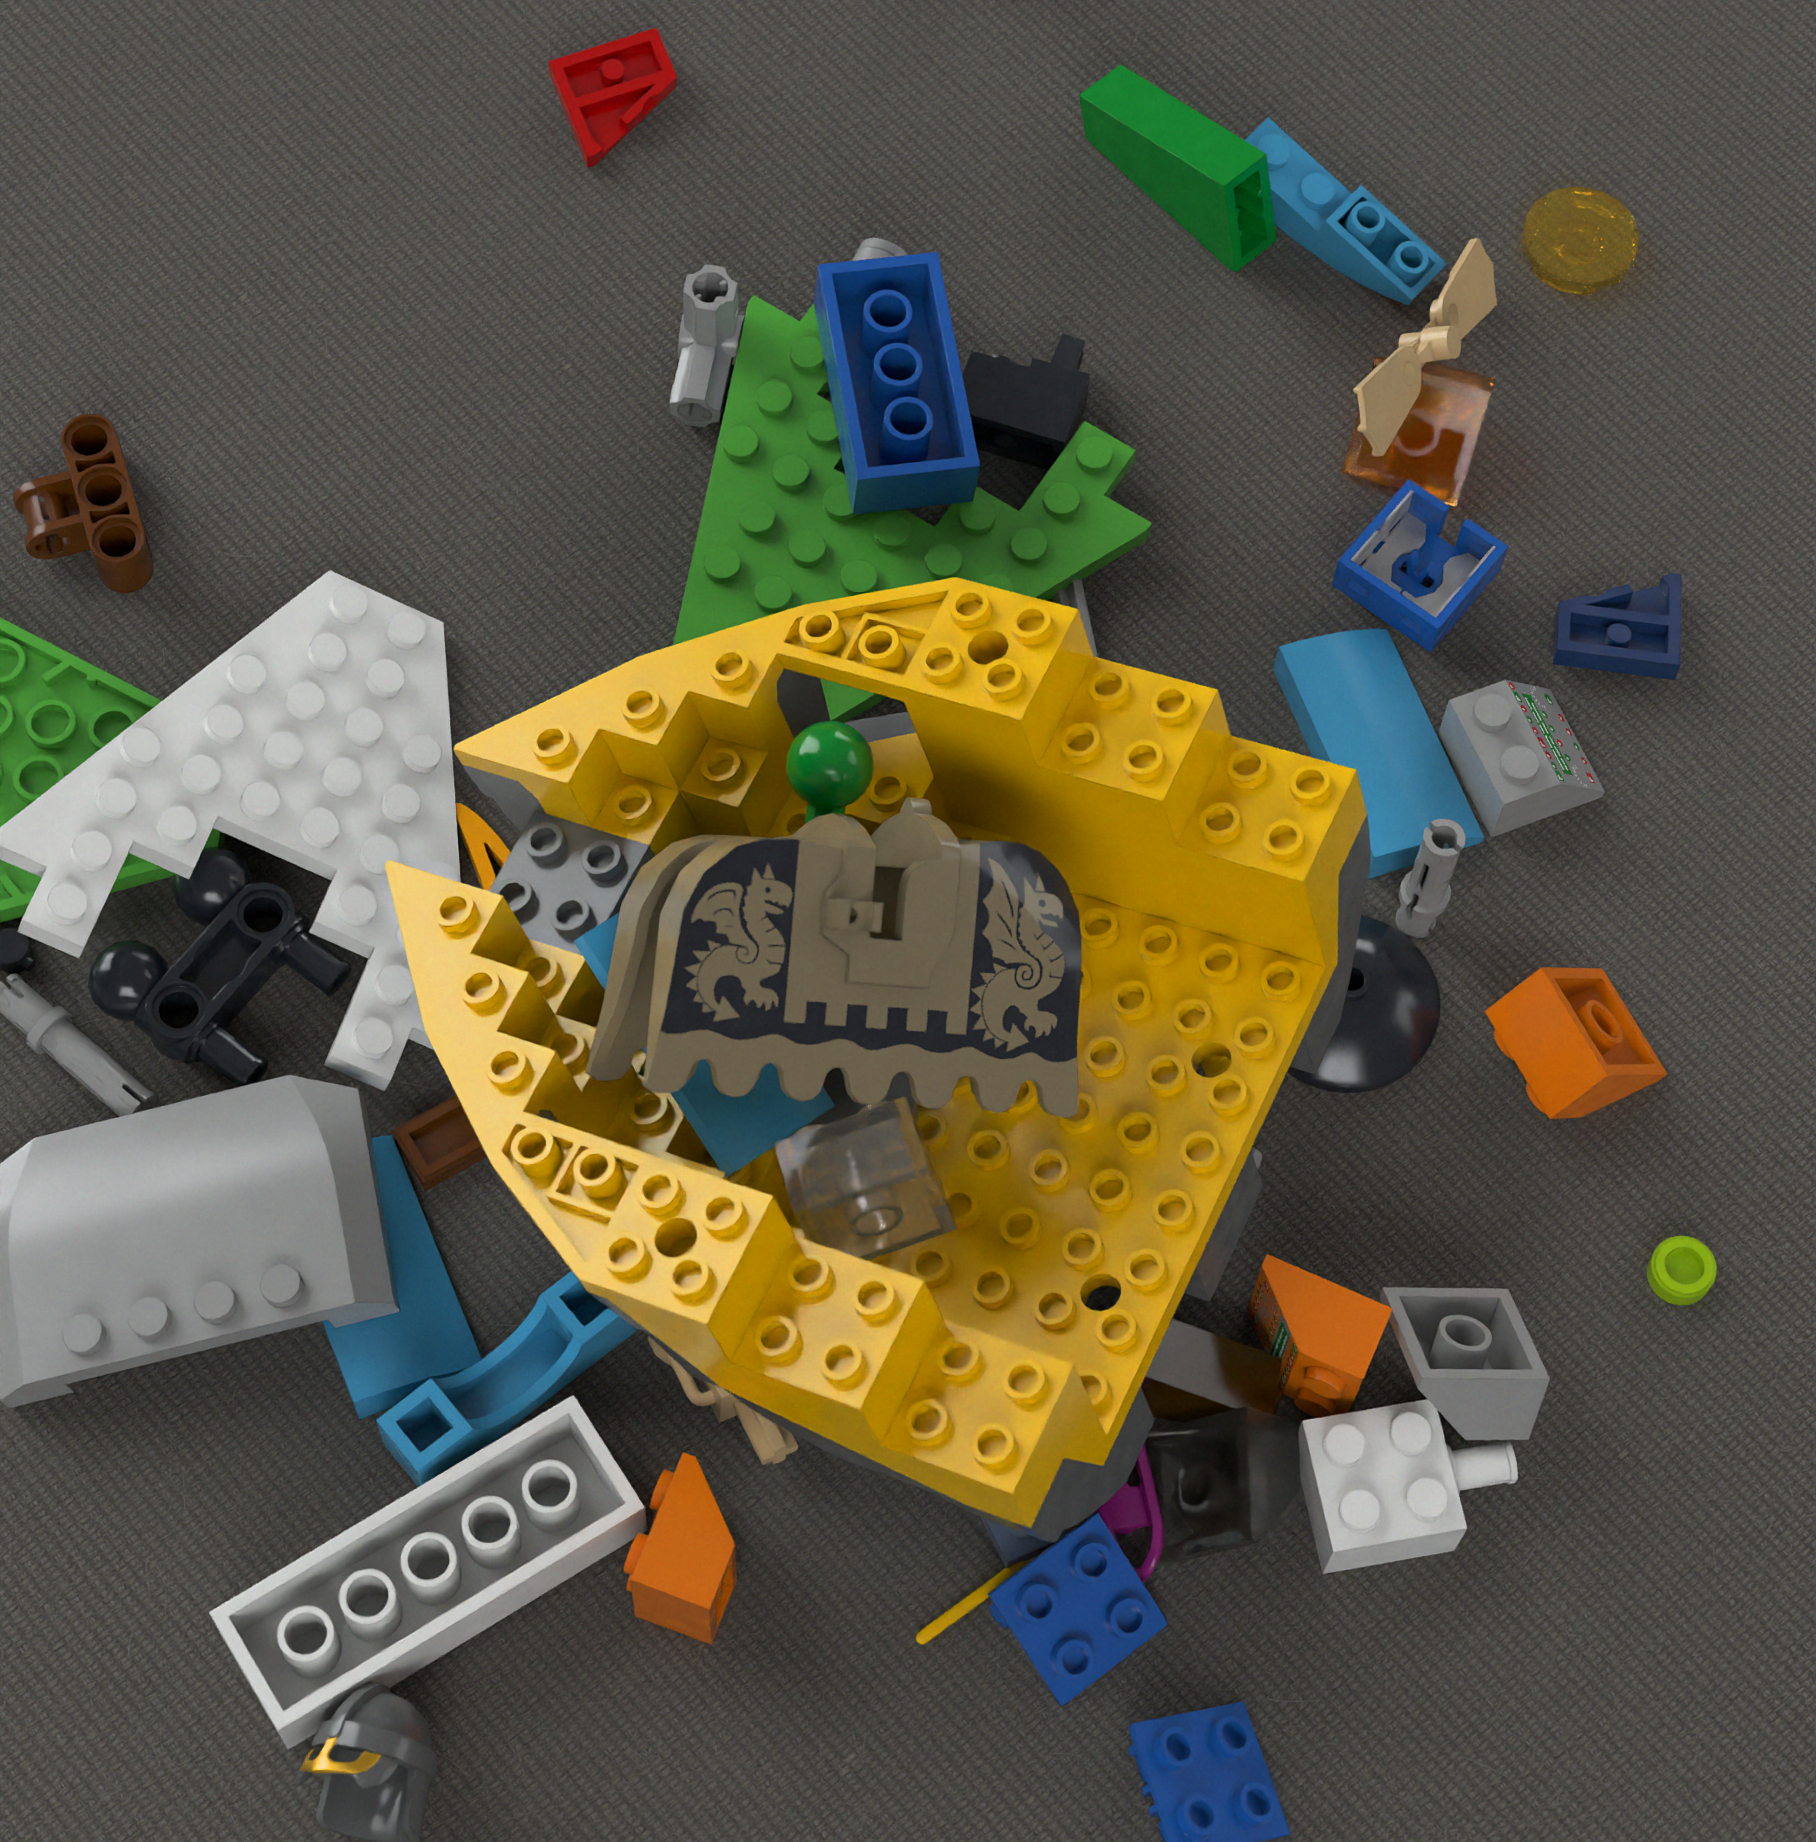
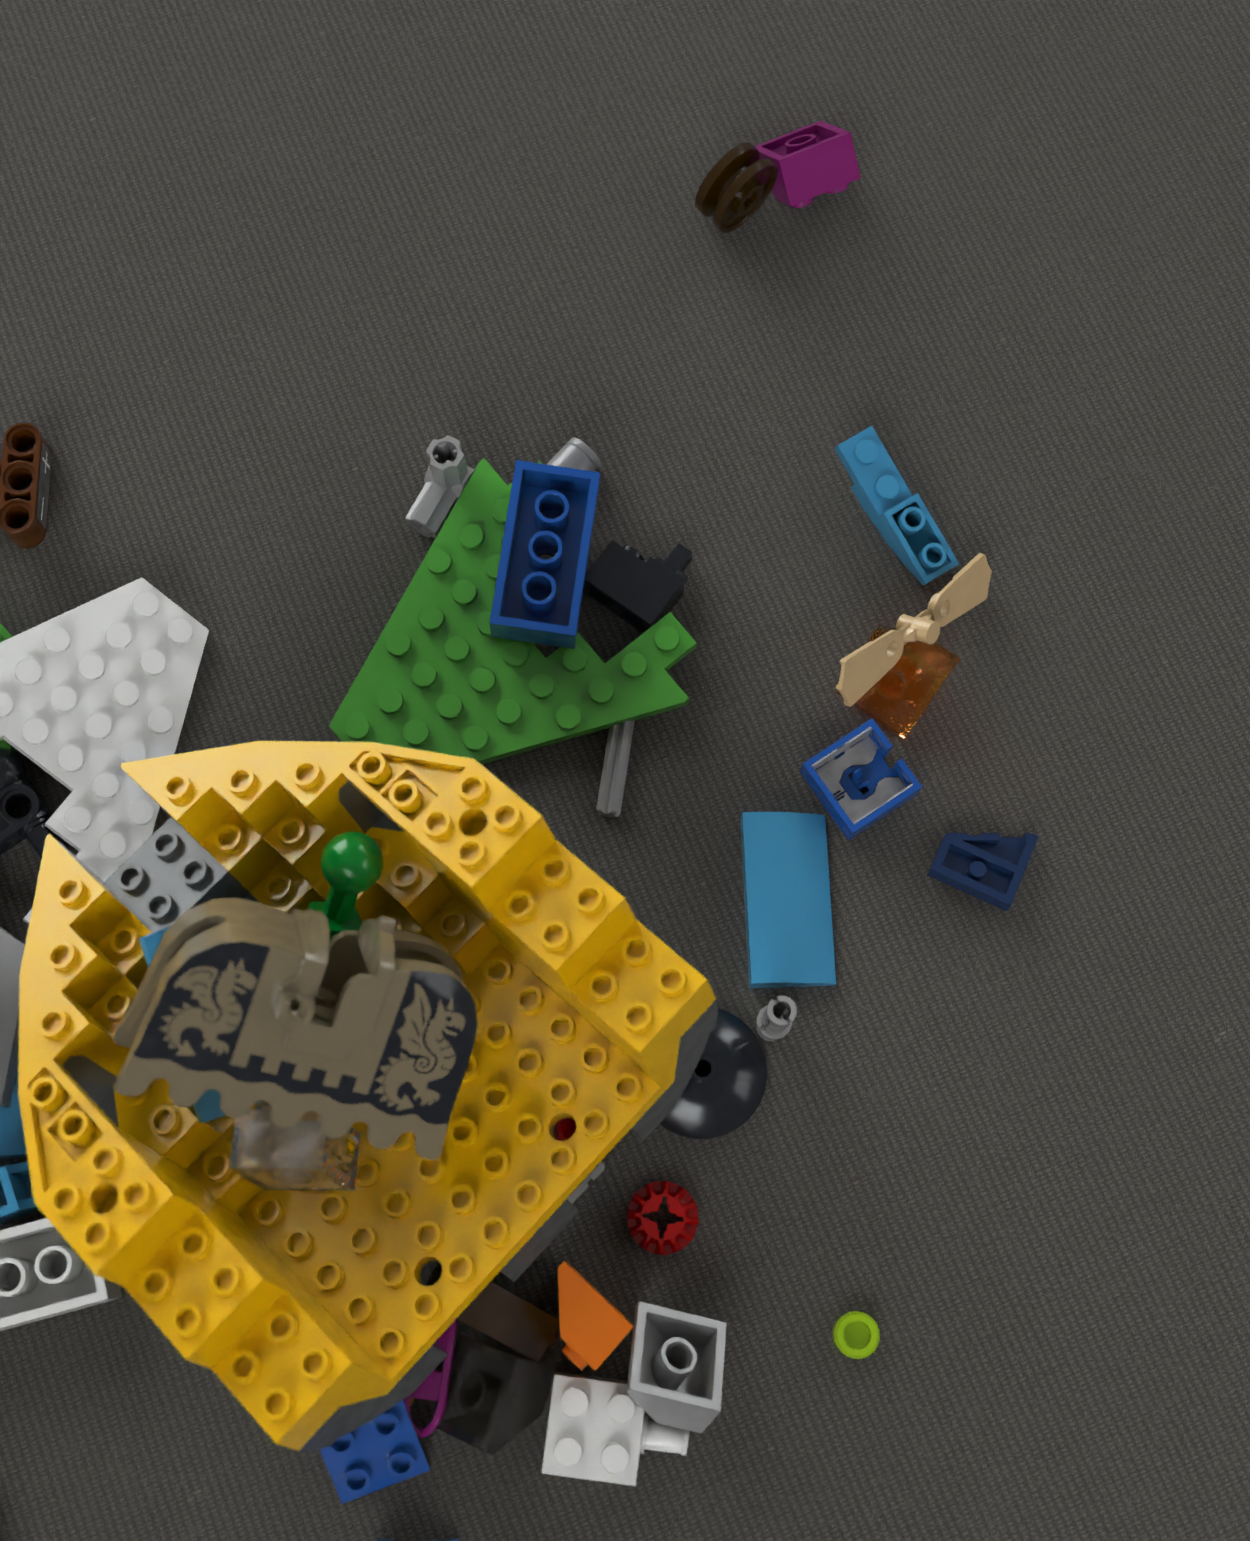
camera: 20 degrees right, 10 degrees up
red wing [548,27,677,168] -> none
orange slope [624,1452,737,1645] -> none
green slope [1079,64,1277,273] -> none
light grey slope [1438,680,1605,838] -> none
orange slope [1485,967,1668,1119] -> none
clear yellow tile [1520,186,1639,295] -> none
none -> red gear [627,1181,699,1255]

